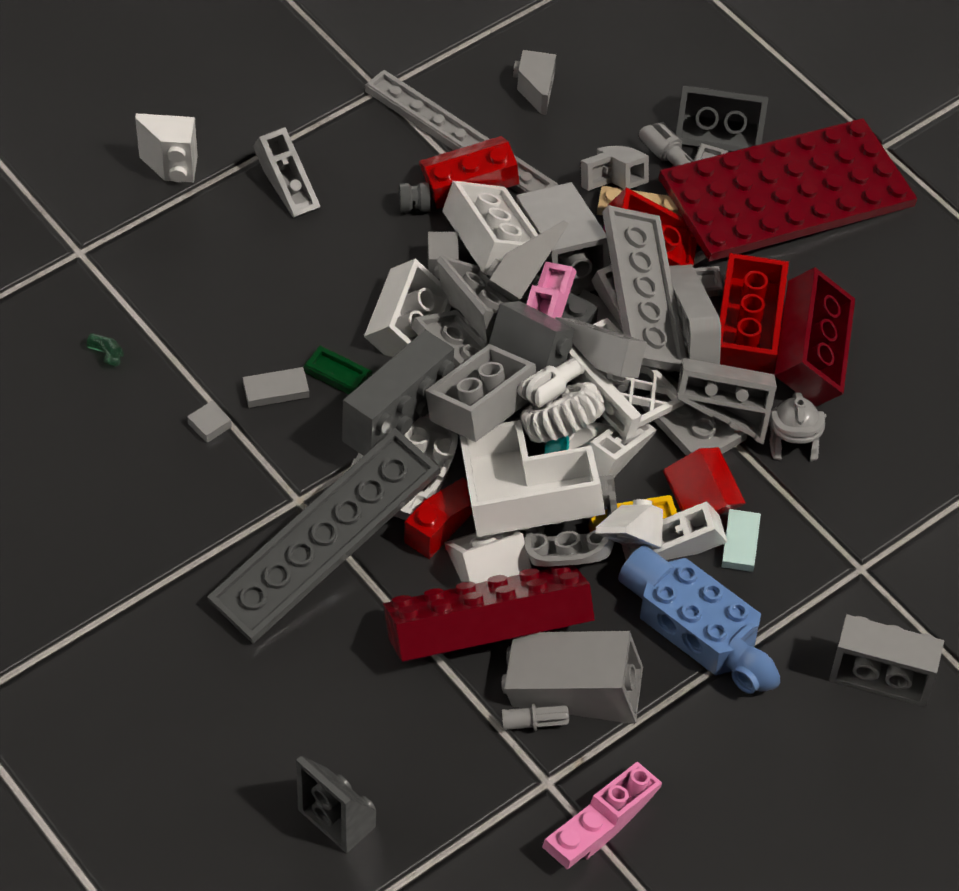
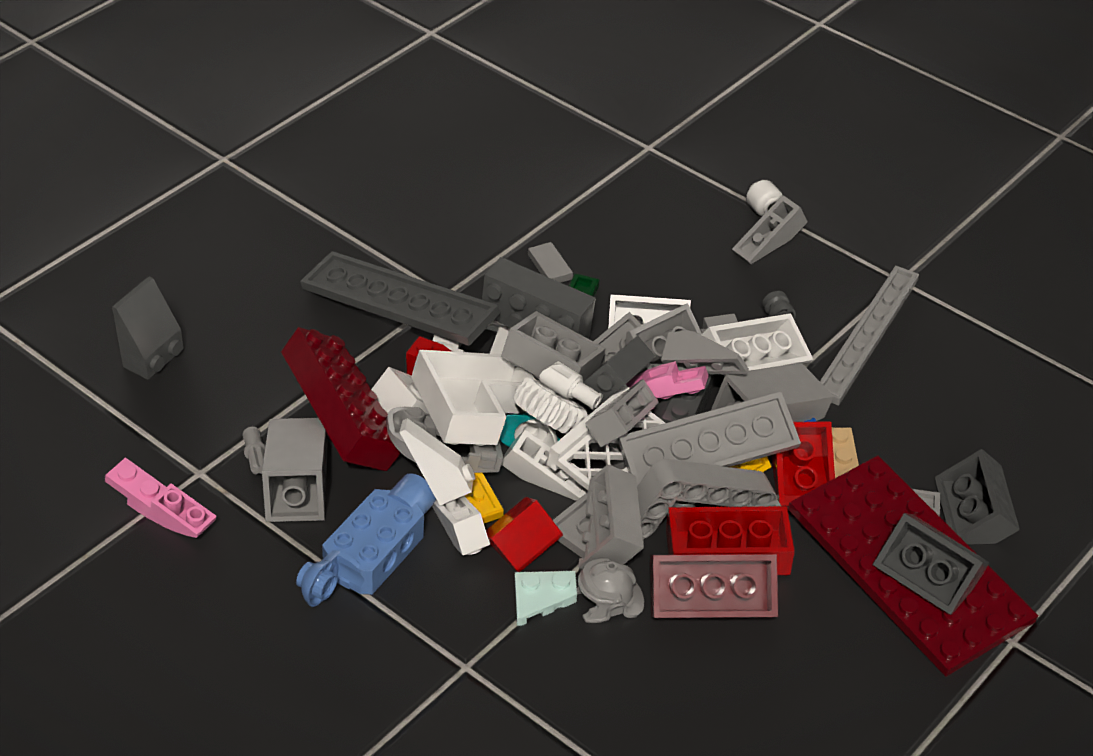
camera: 80 degrees right, 10 degrees down
clear green arm [86,333,124,366] -> none
white slope [135,113,198,183] -> none
light grey tile [187,401,232,443] -> none
red slope [419,136,520,210] -> none
light grey slope [513,50,556,115] -> none
light grey brick [581,146,649,191] -> none
light grey arm [639,122,694,166] -> none
light aqua tile [721,509,761,572] -> none
light grey brick [829,614,945,707] -> none
none -> light aqua wing [515,571,577,626]
none -> white head [746,180,782,216]
none -> dark grey slope [873,513,990,615]

